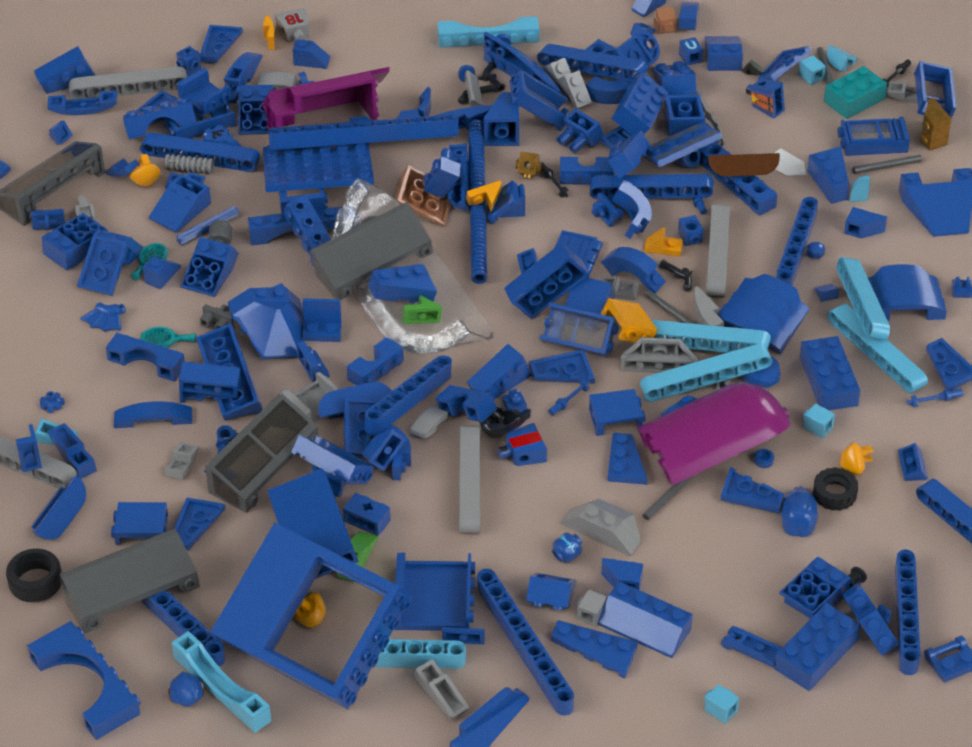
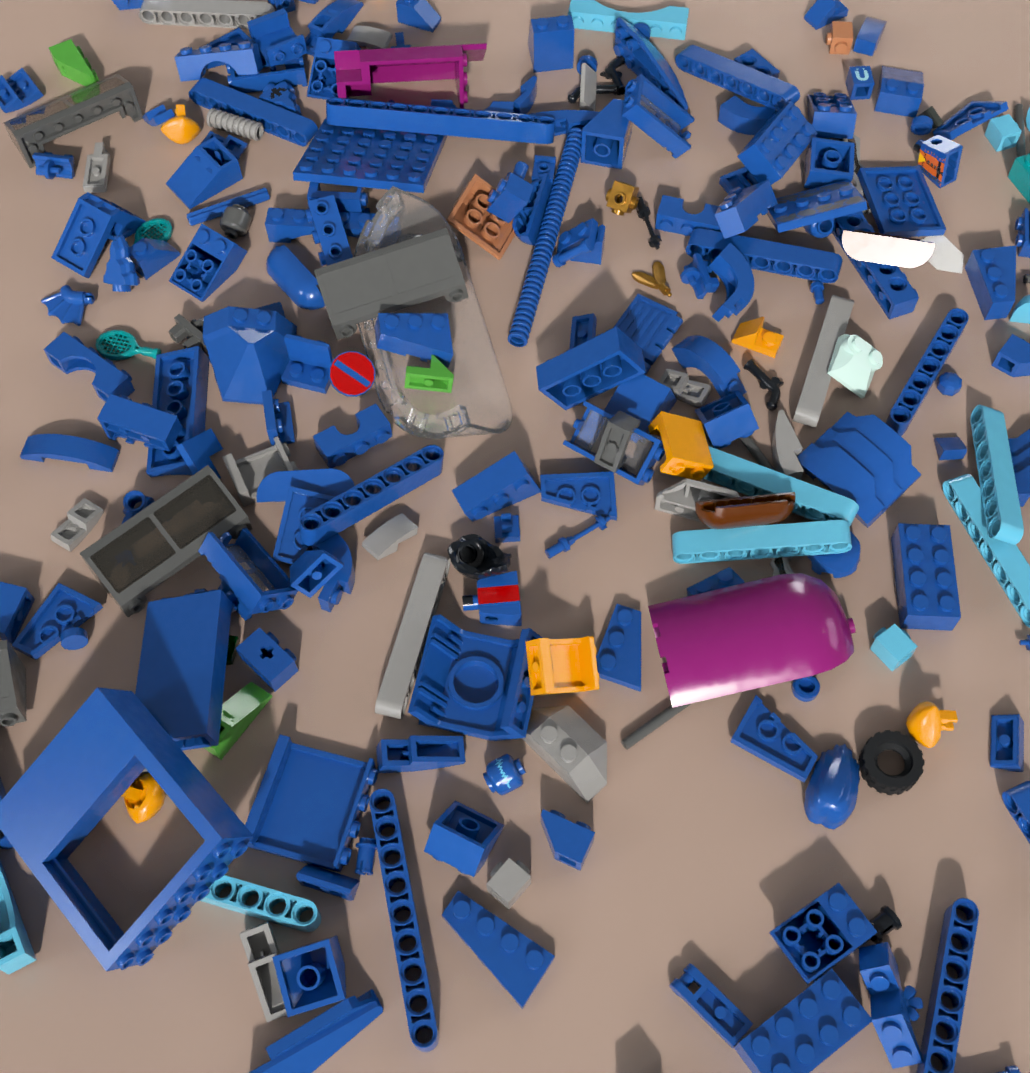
camera: 15 degrees right, 15 degrees up
blue slope [42,213,108,270] -> none
blue slope [47,90,117,115] -> none
blue tile [48,121,73,145] -> none
blue arch [435,385,497,422] -> none
light orange slope [466,180,502,211] -> none
light grey arch [543,58,592,109] -> none
blue brick [556,108,604,154] -> none
blue panel [589,389,646,436] -> none
slope [598,581,693,658] -> none
blue tile [612,31,660,67] -> none
blue slope [630,23,656,36] -> none
blue brick [678,215,703,246] -> none
none -> bright green slope [49,39,99,92]
none -> blue tile [60,627,88,650]
none -> blue rock [103,236,140,292]
none -> blue tile [176,428,223,479]
none -> blue brick [266,245,325,310]
none -> blue slope [272,935,346,1017]
none -> red piece [329,351,375,397]
none -> blue pin [354,837,377,875]
none -> blue slope [376,735,466,773]
none -> blue panel [408,614,543,741]
none -> light orange panel [525,636,599,696]
none -> blue slope [528,15,575,73]
none -> dark grey panel [594,410,641,473]
none -> pearl gold piece [632,261,672,297]
none -> blue slope [695,390,759,448]
none -> reddish brown brick [695,492,796,529]
none -> light aqua slope [827,334,883,399]
none -> blue plate [857,166,946,237]
none -> blue tile [911,115,933,136]

